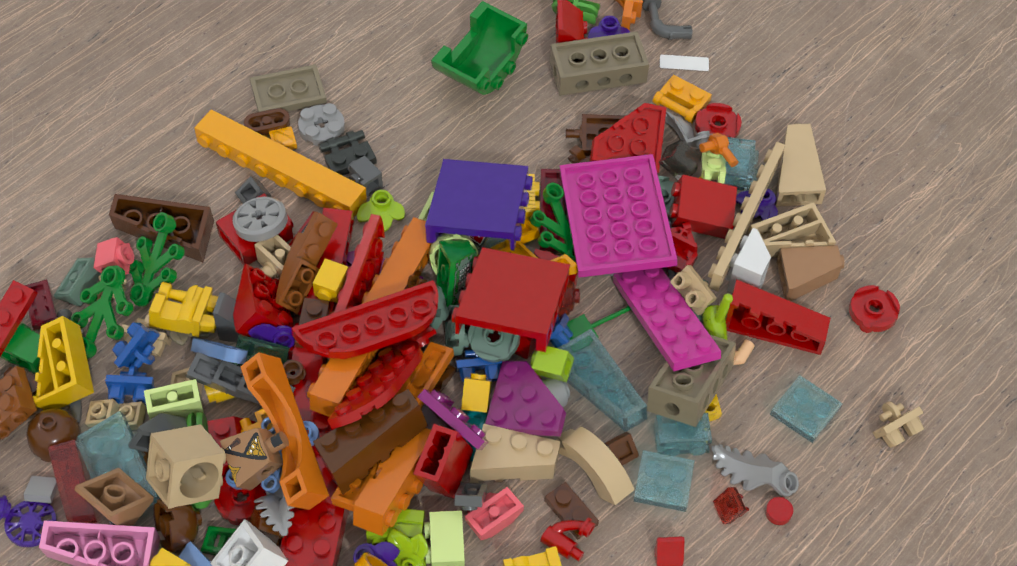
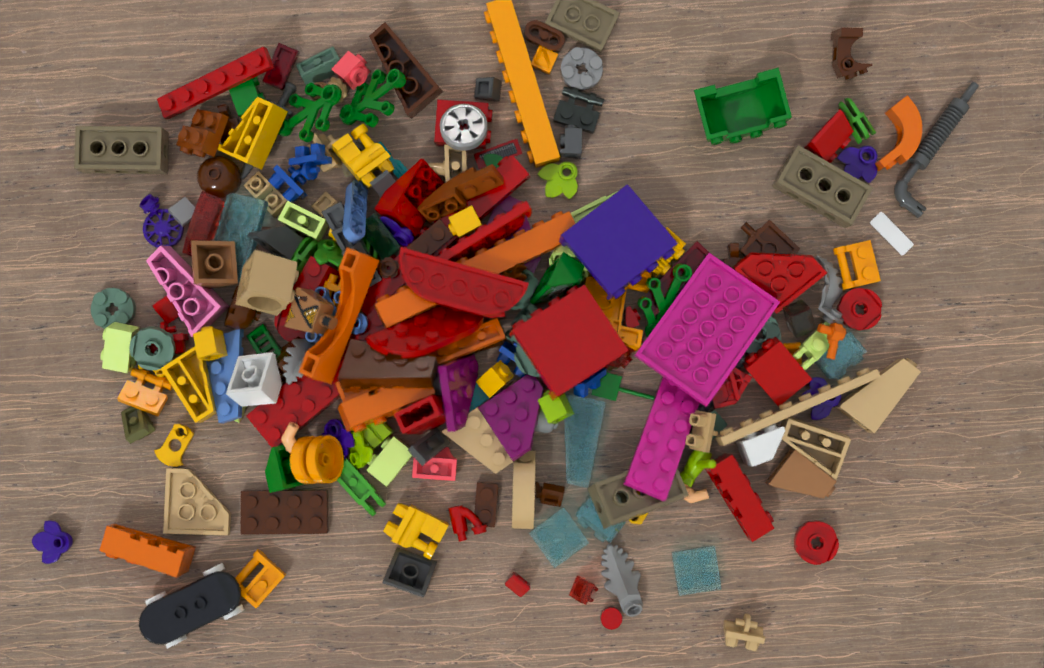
camera: 45 degrees right, 30 degrees up
none -> bright green plate [314,239,343,267]

